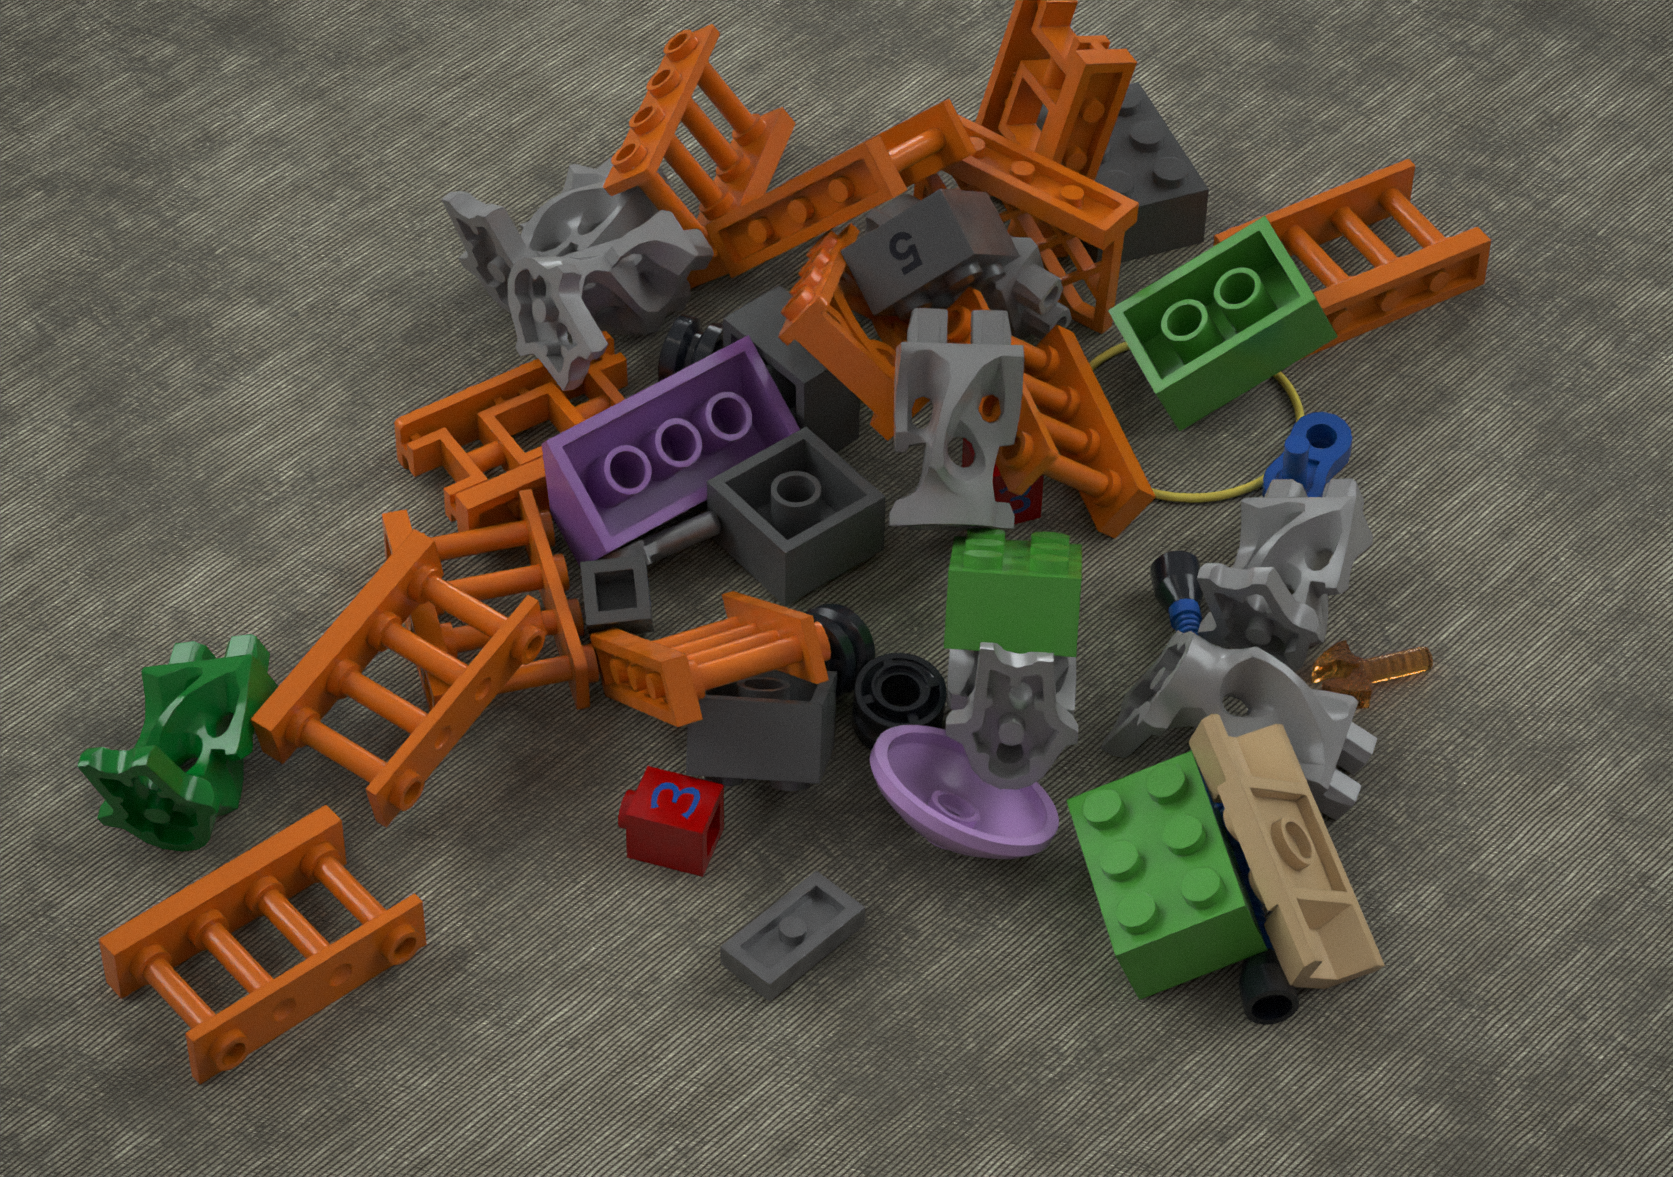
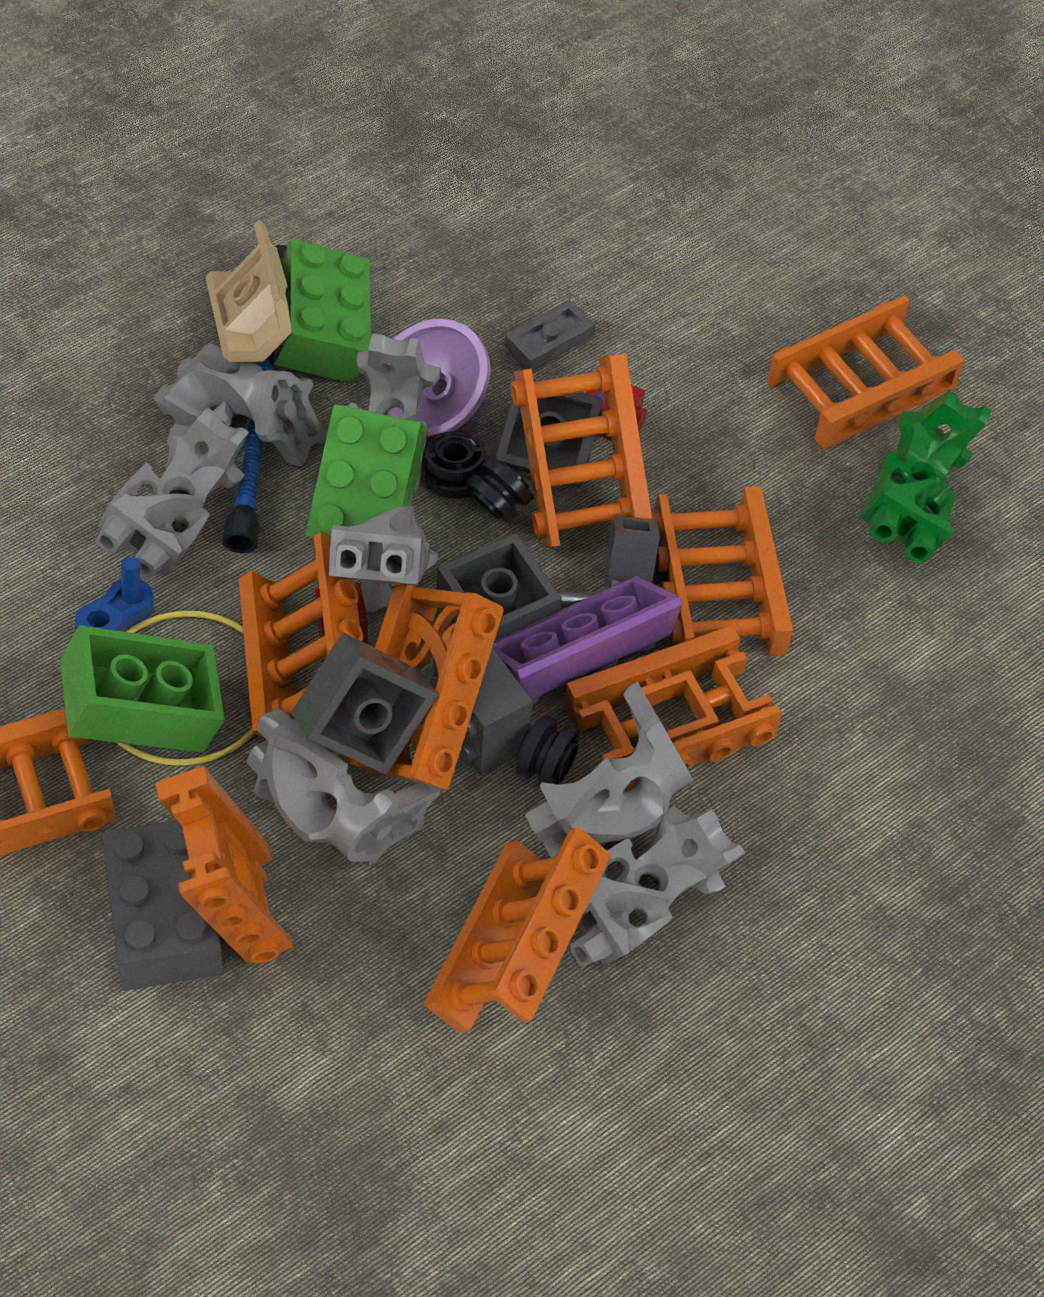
camera: 175 degrees left, 10 degrees up
orange fence [251,529,547,828] -> none
orange fence [704,98,977,278] -> none
orange fence [913,115,1139,334] -> none
clear orange bar [1311,640,1433,709] -> none

